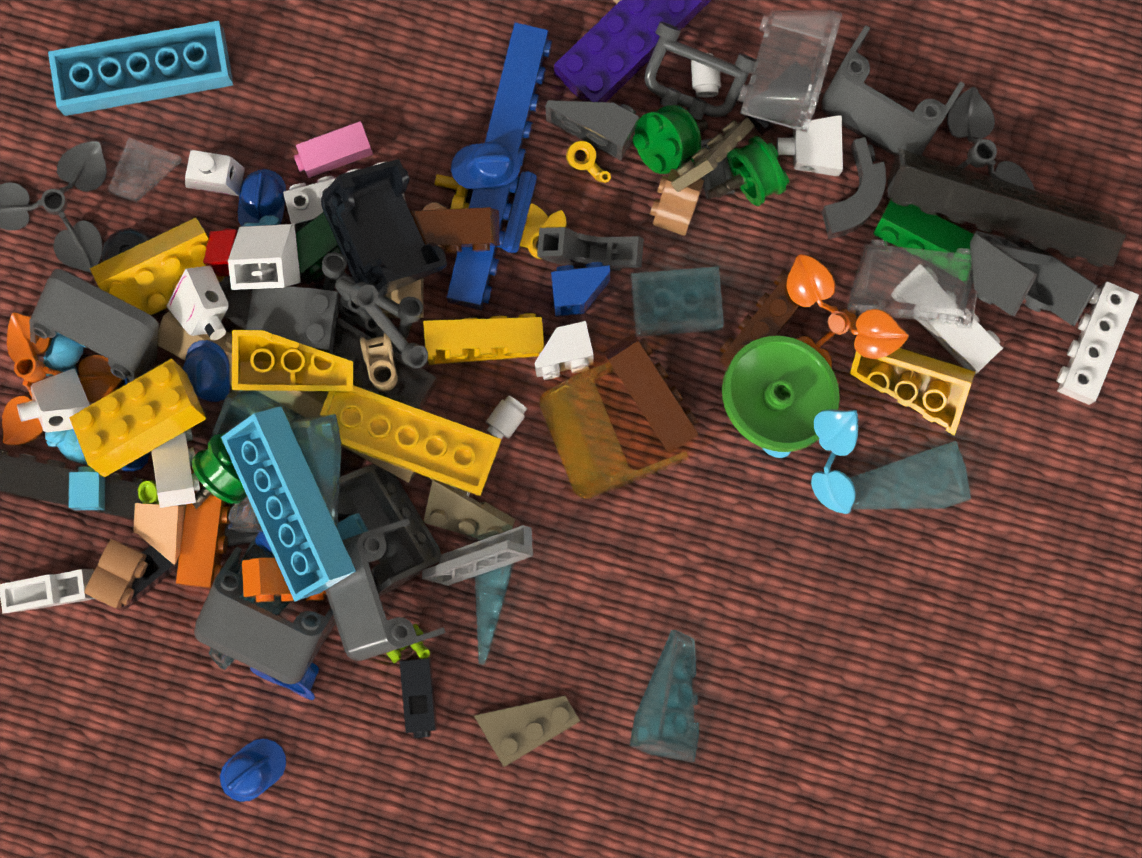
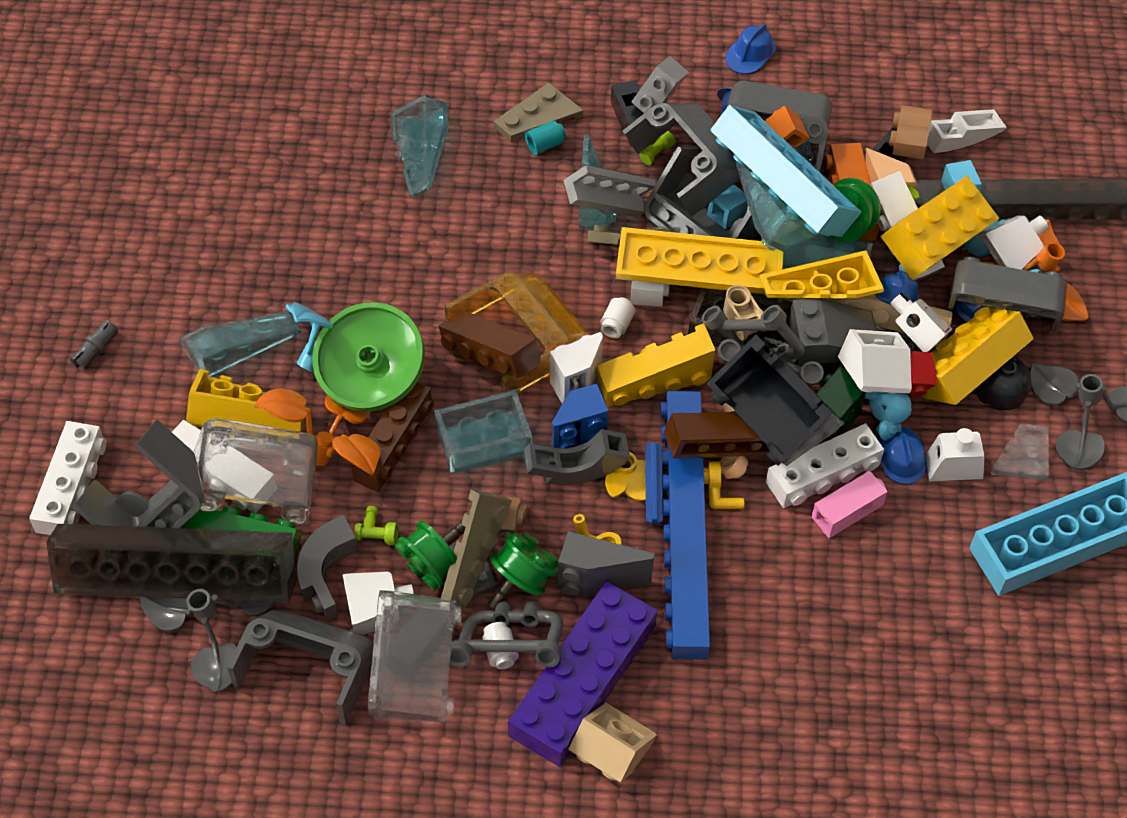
camera: 165 degrees right, 25 degrees down
blue piece [451,142,521,189] -> none
none -> dark grey pin [69,320,119,371]
none -> lime piece [354,506,398,546]
none -> teal brick [525,120,566,156]
none -> light grey brick [632,56,689,113]

